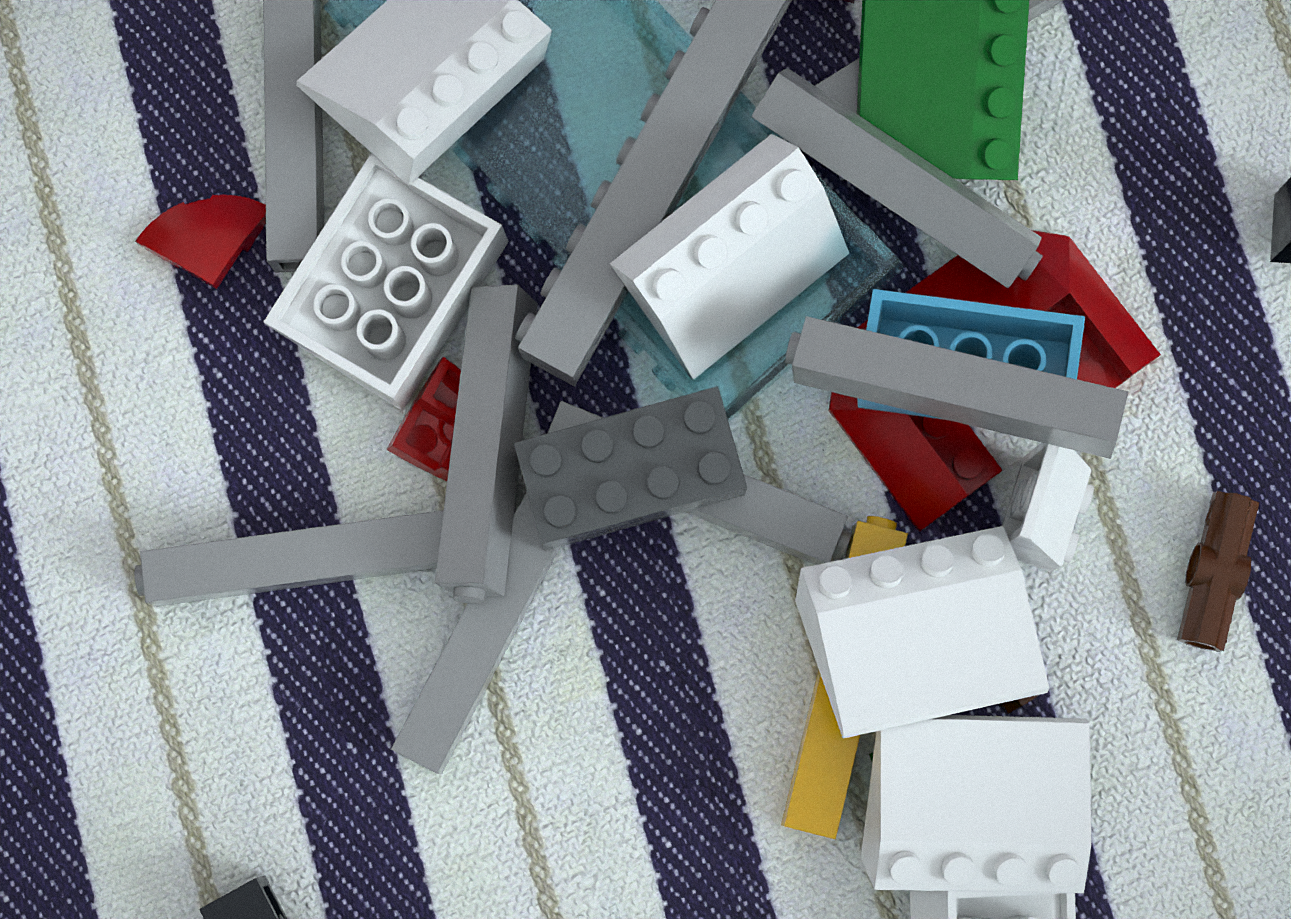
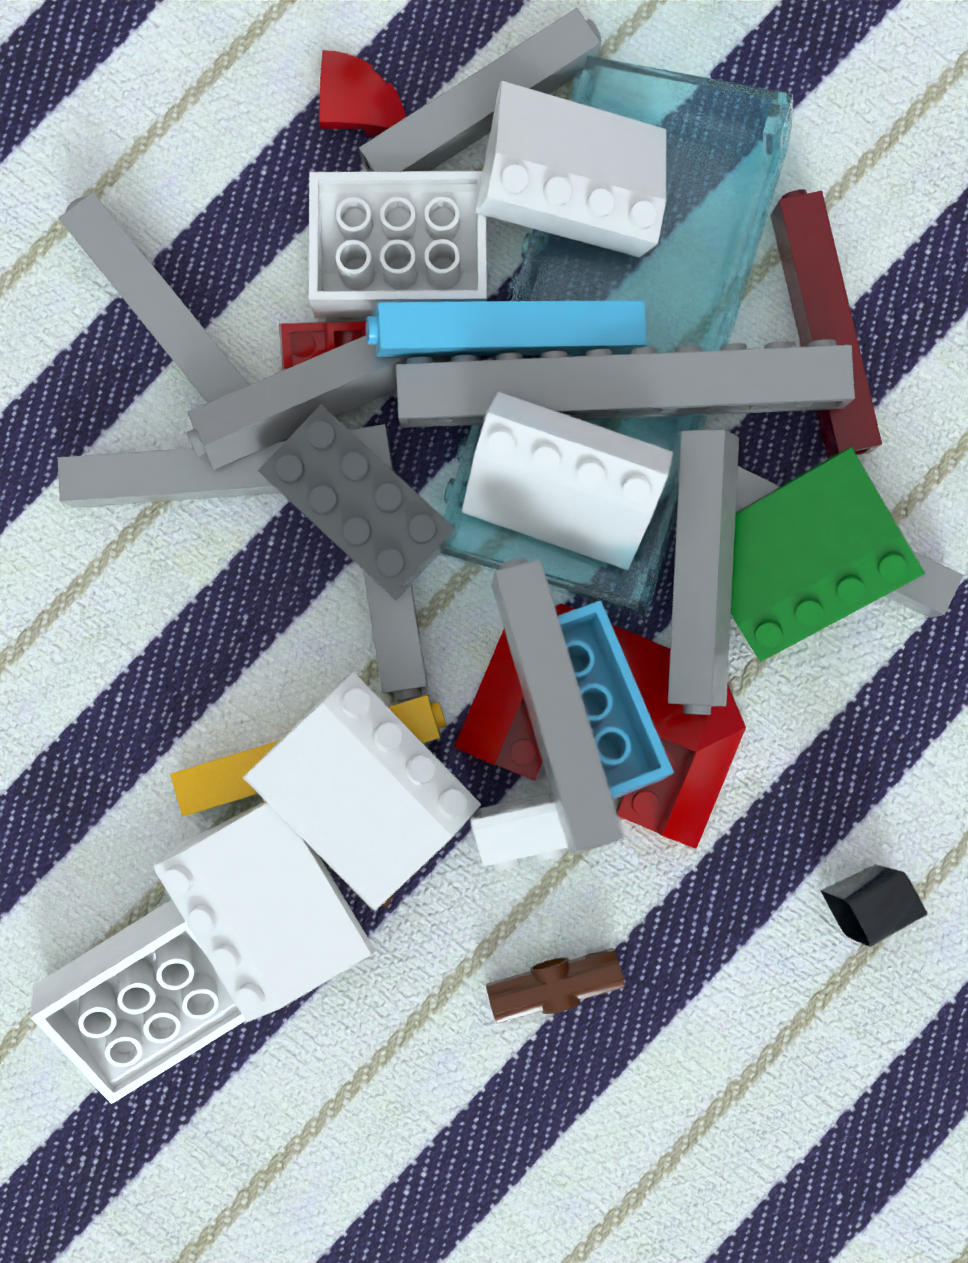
camera: 60 degrees right, 5 degrees up
none -> medium azure brick [366,300,647,358]

